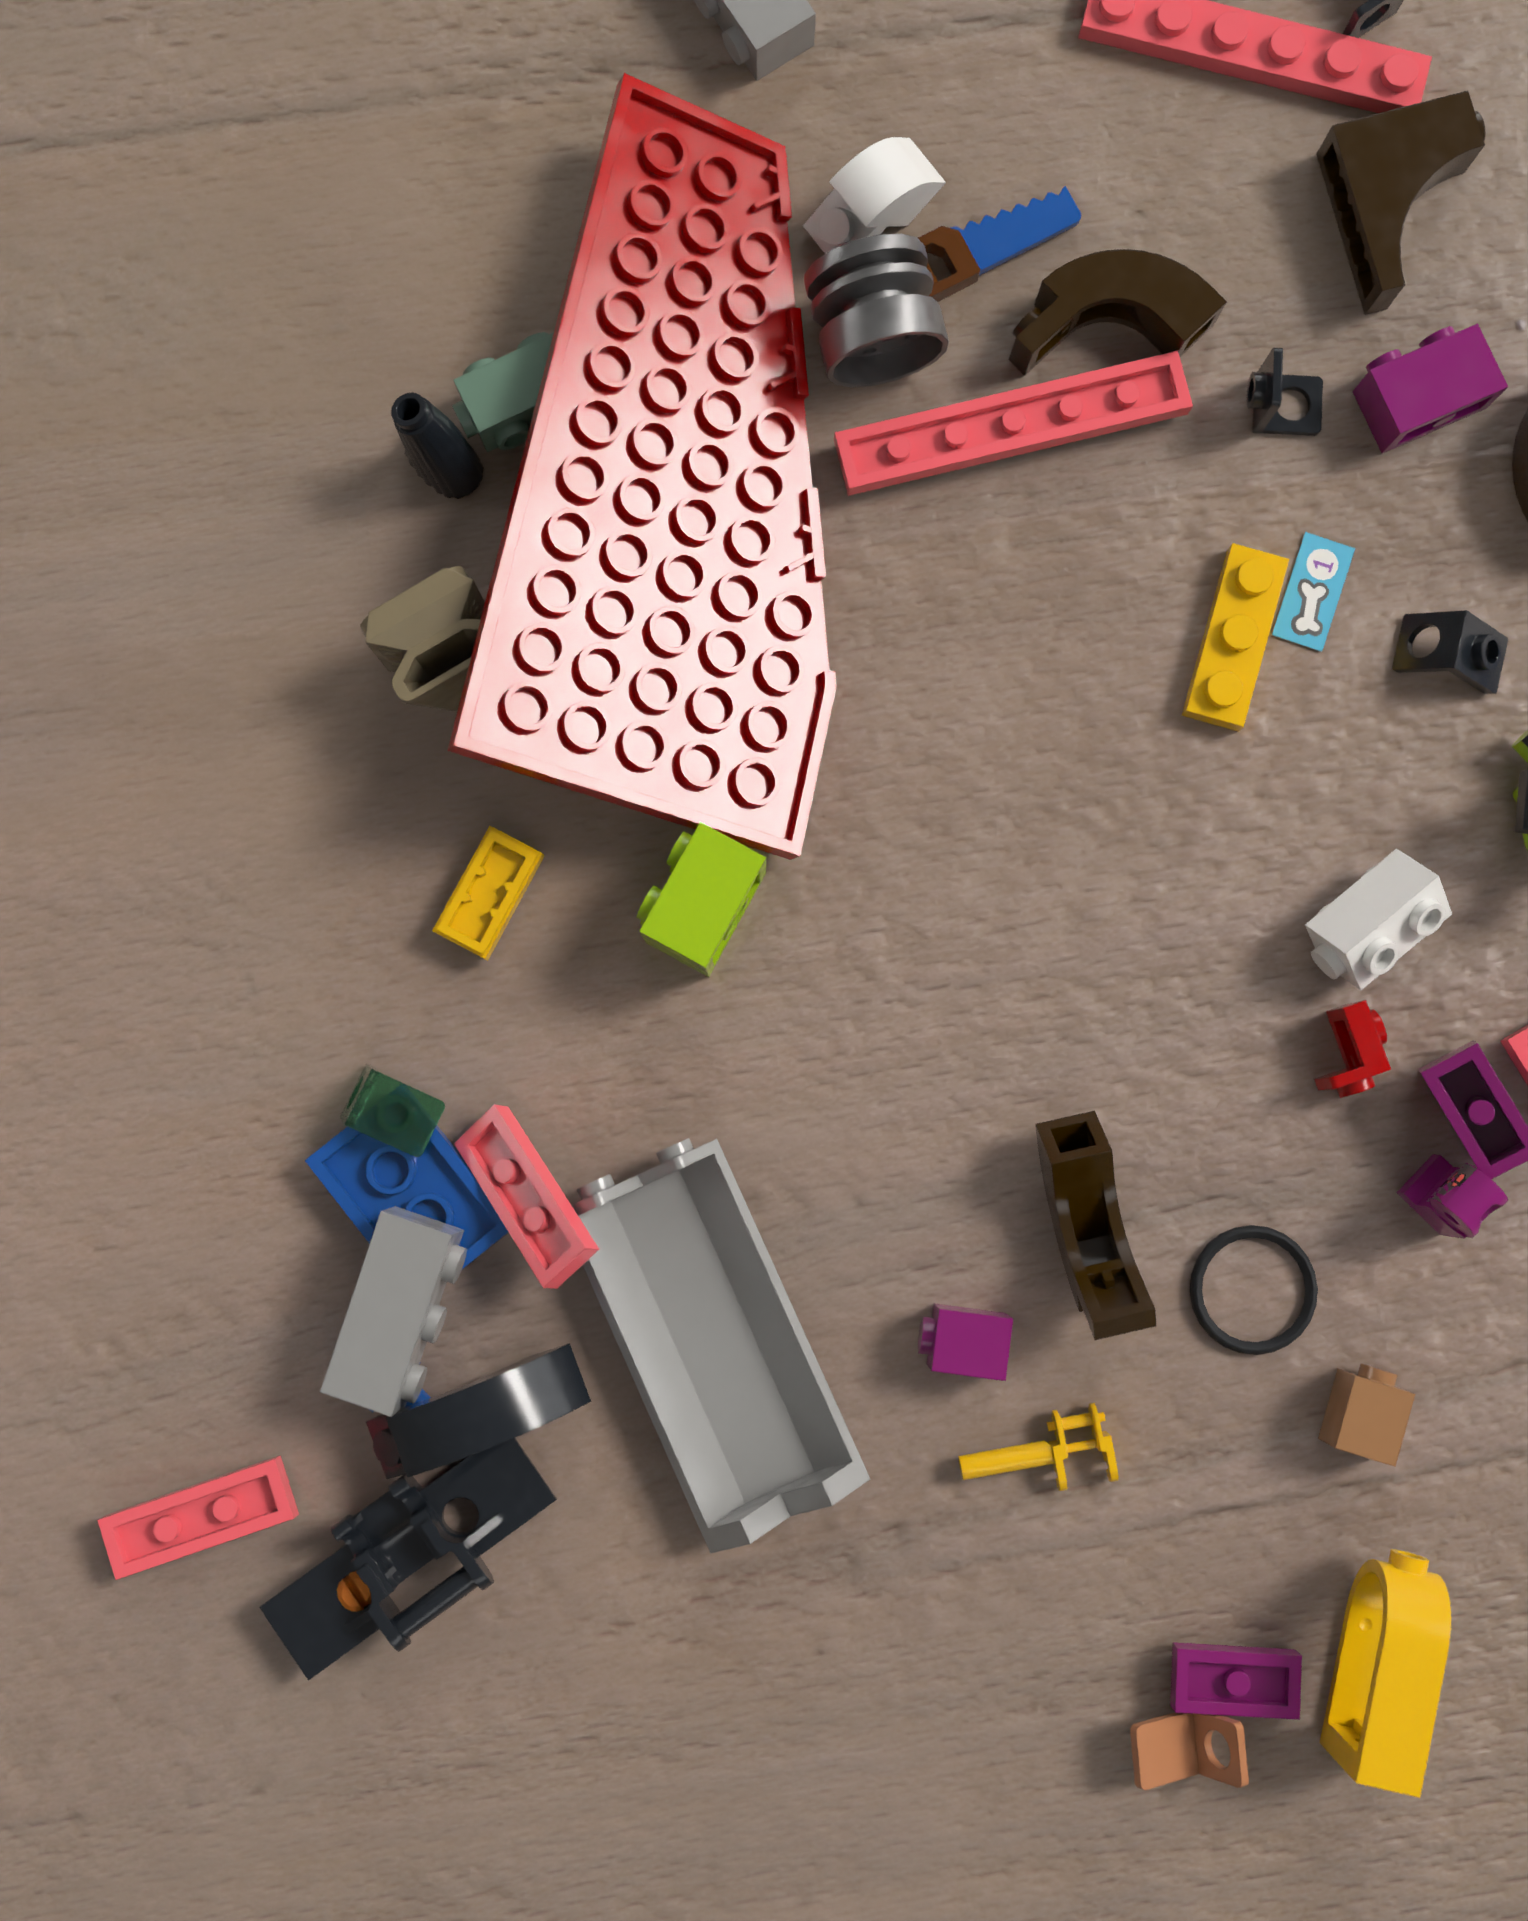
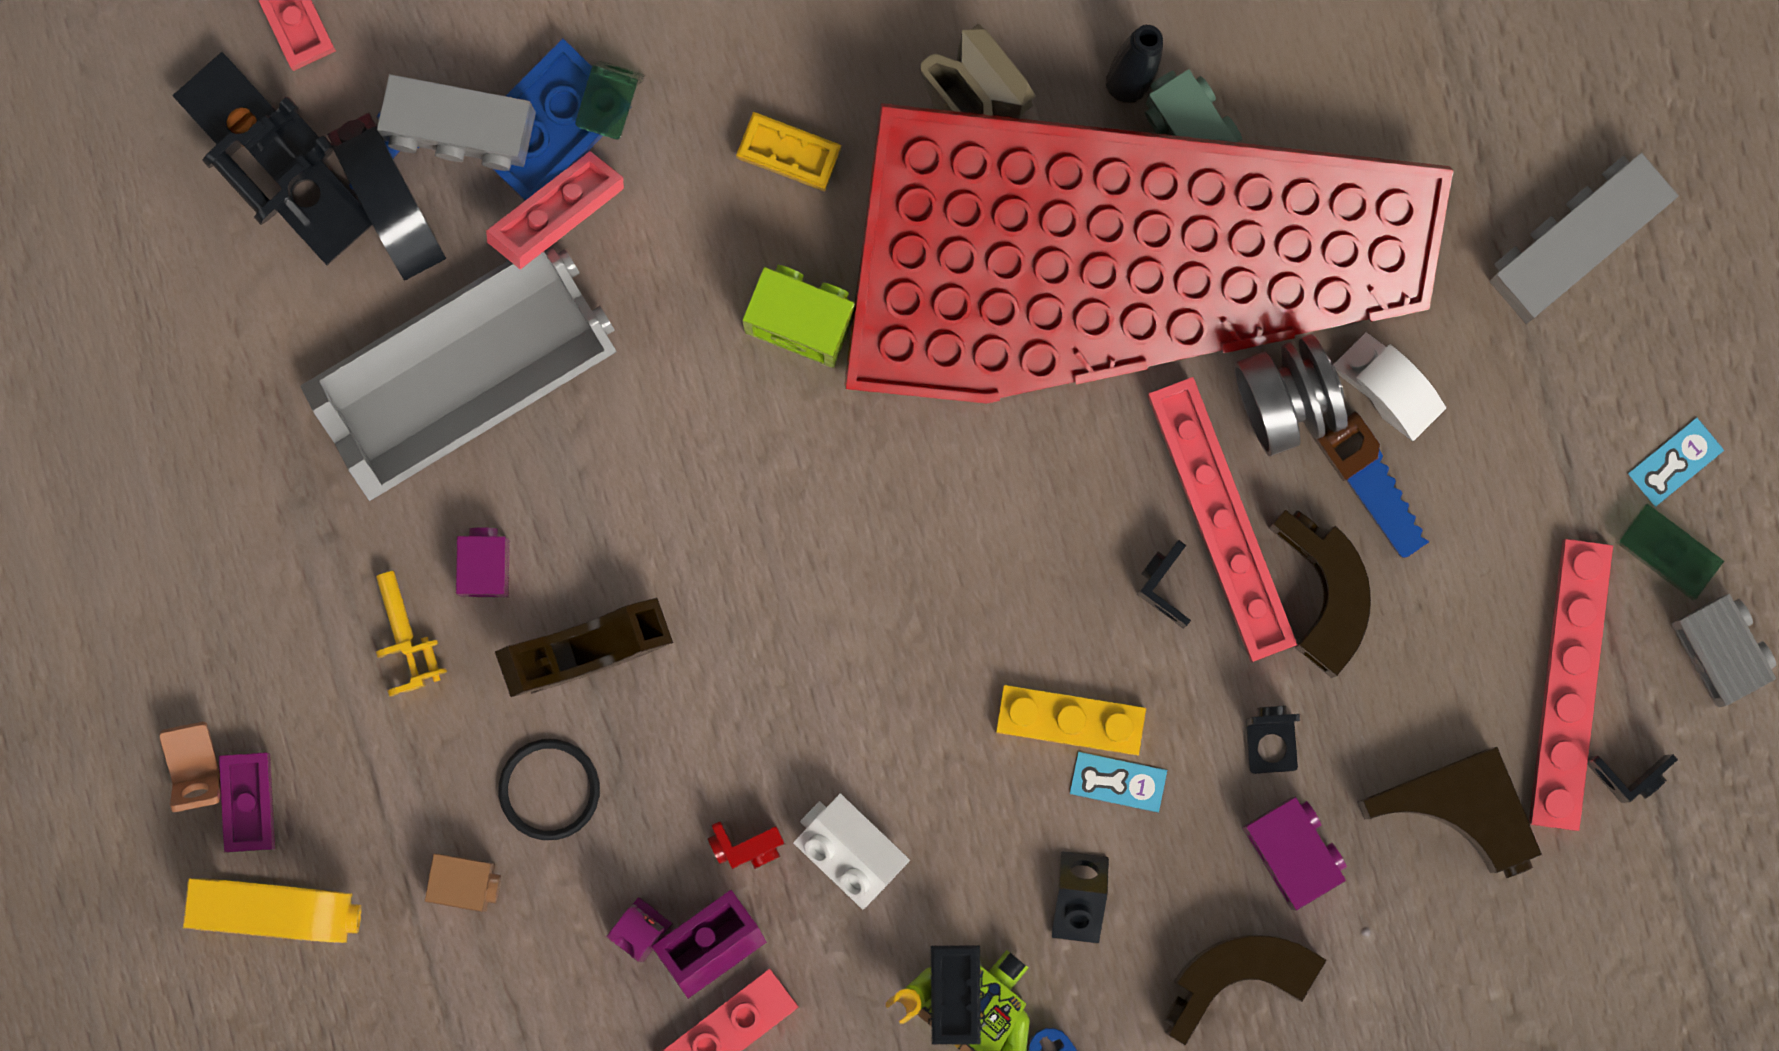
camera: 80 degrees right, 0 degrees up
none -> black bracket [1137,540,1191,629]

